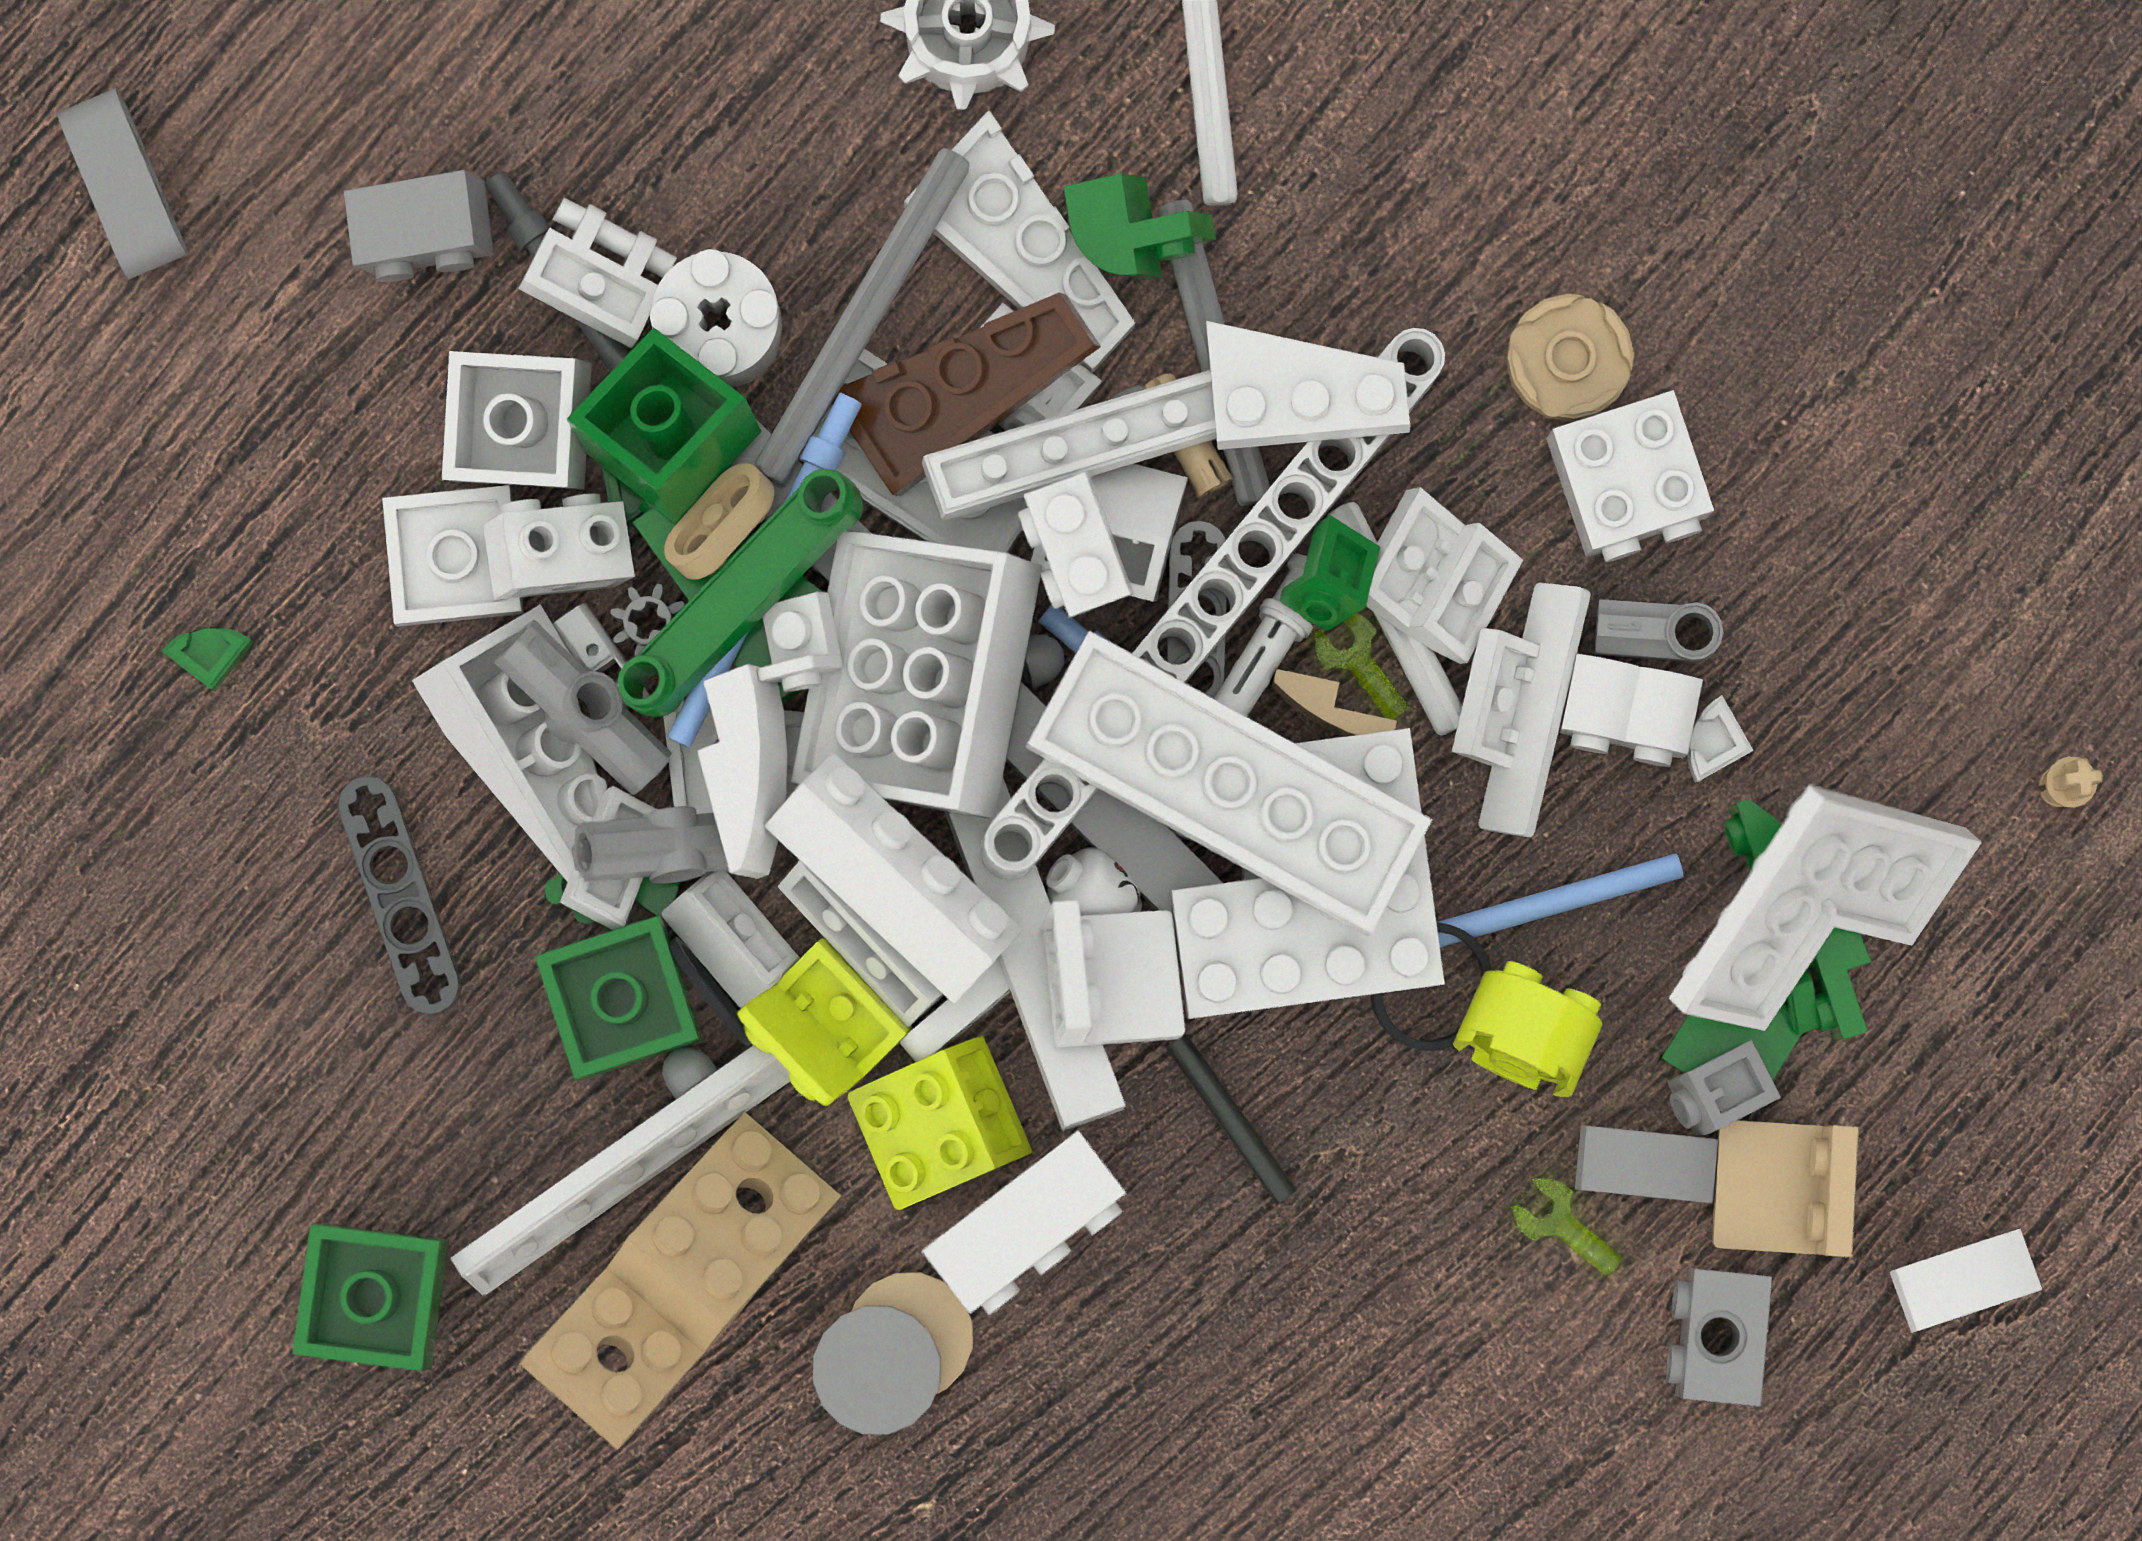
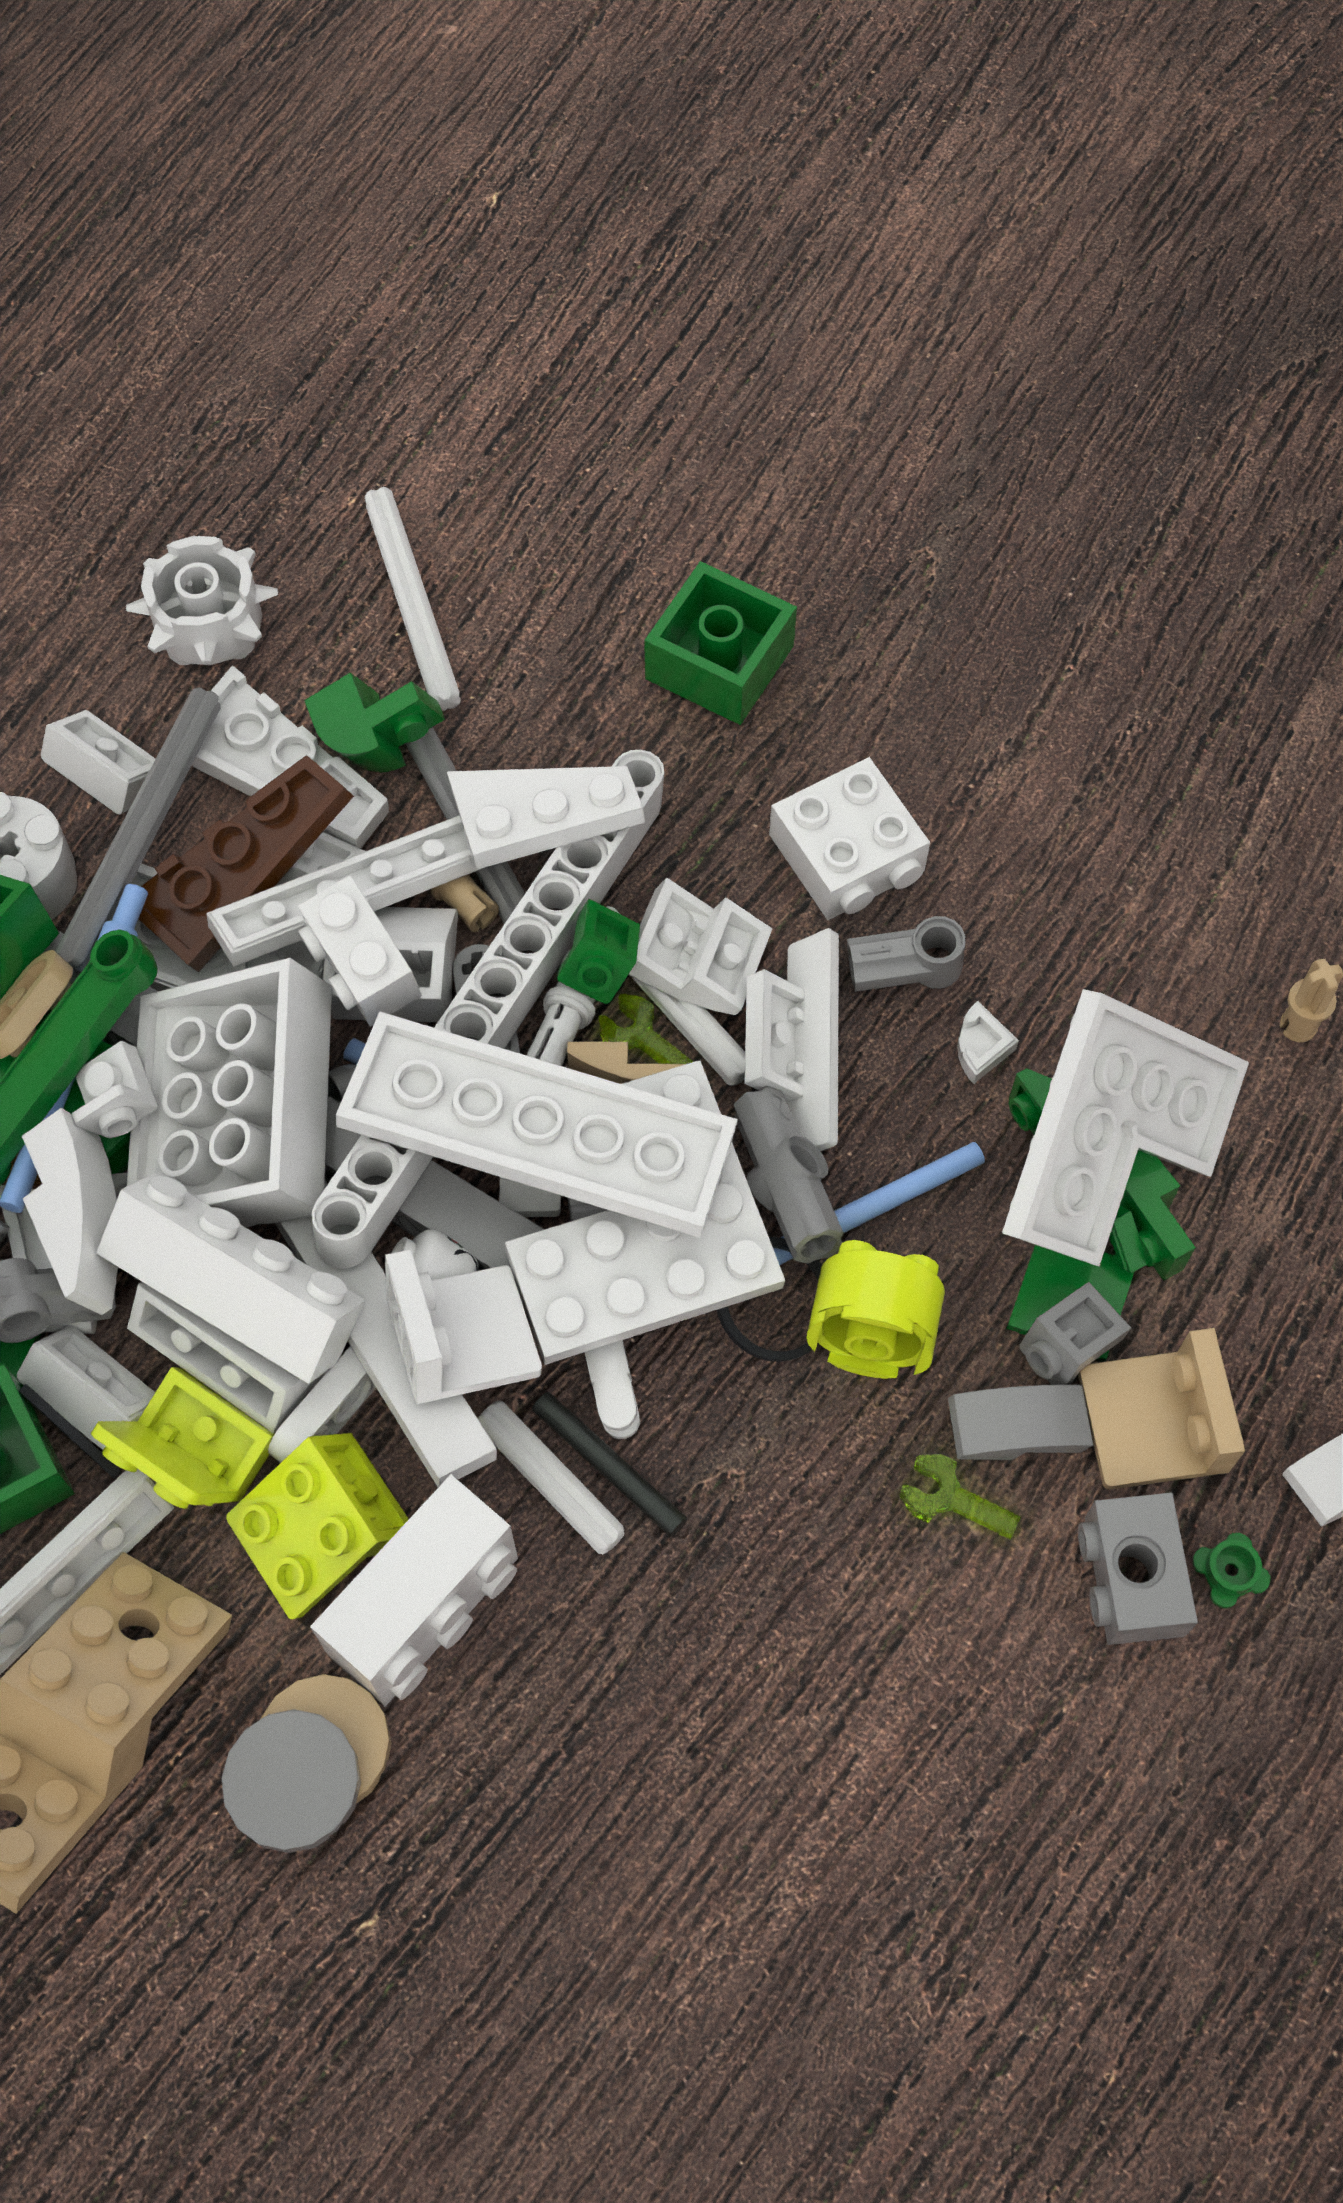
camera: 10 degrees left, 20 degrees down
light grey hinge [662,1047,717,1100] -> none
tan tile [1506,293,1634,422] -> none
white brick [1559,654,1703,767] -> none
none -> white slope [41,710,156,815]
none -> white axle [478,1400,624,1555]
none -> white bar [585,1340,640,1439]
none -> green brick [644,561,797,725]
none -> light grey piece [734,1086,843,1264]
none -> green plate [1192,1533,1270,1608]

